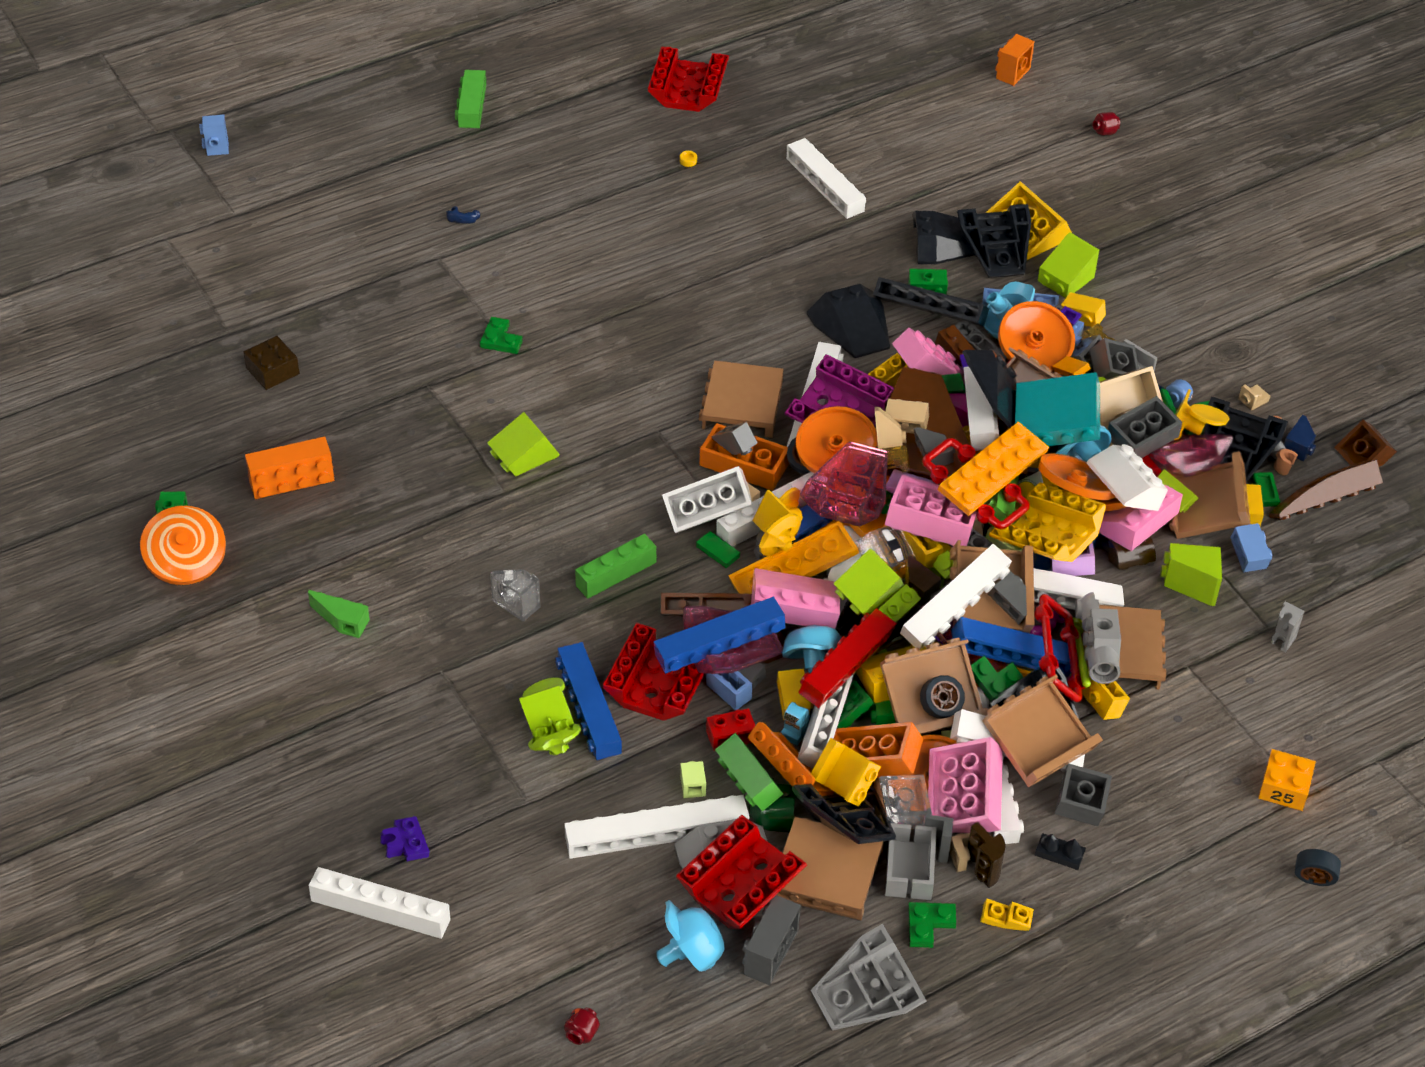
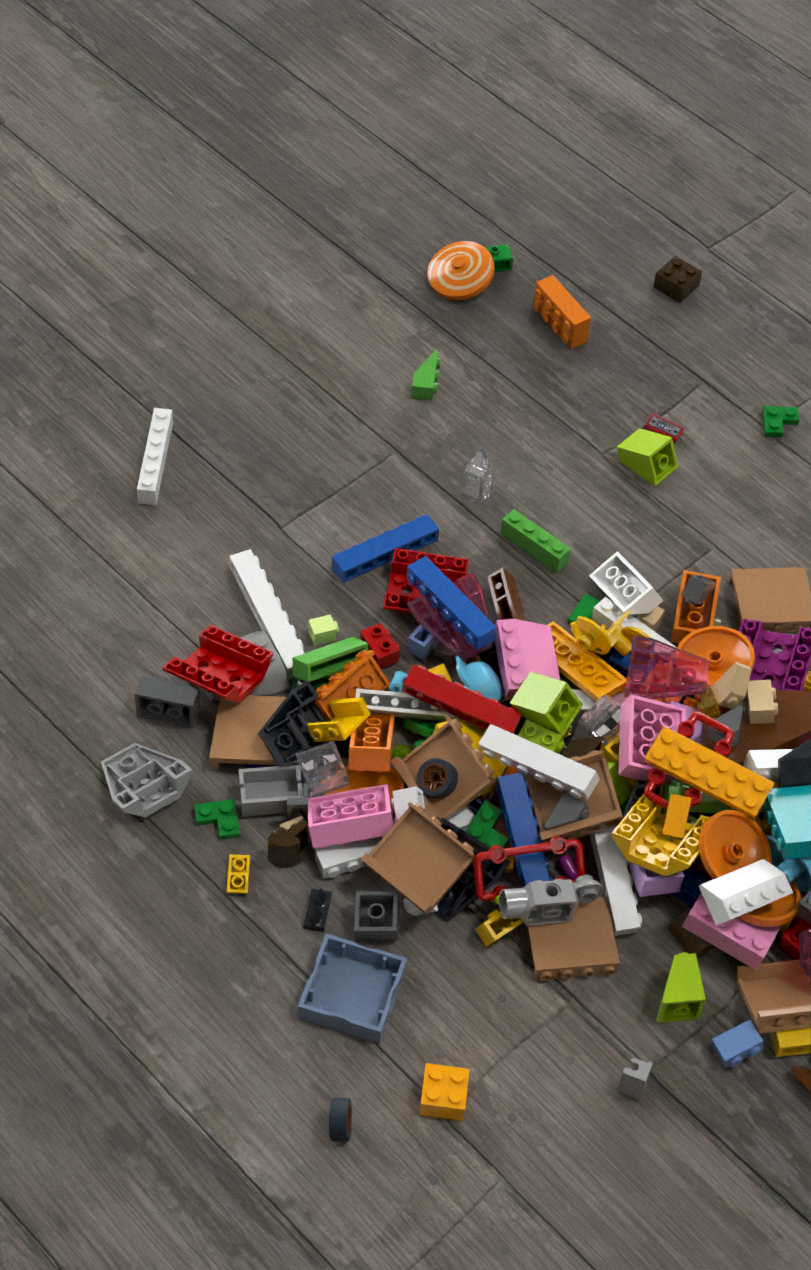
camera: 75 degrees right, 5 degrees up
dark purple plate [380,816,430,861] -> none
lime piece [519,678,581,755] -> none
dark red head [564,1007,600,1045] -> none
medium azure piece [656,900,725,972] -> none
lime hinge [1158,469,1199,513] -> none
none -> sand blue tile [298,933,407,1044]
none -> tile [644,414,684,443]
none -> light orange tile [662,793,692,839]

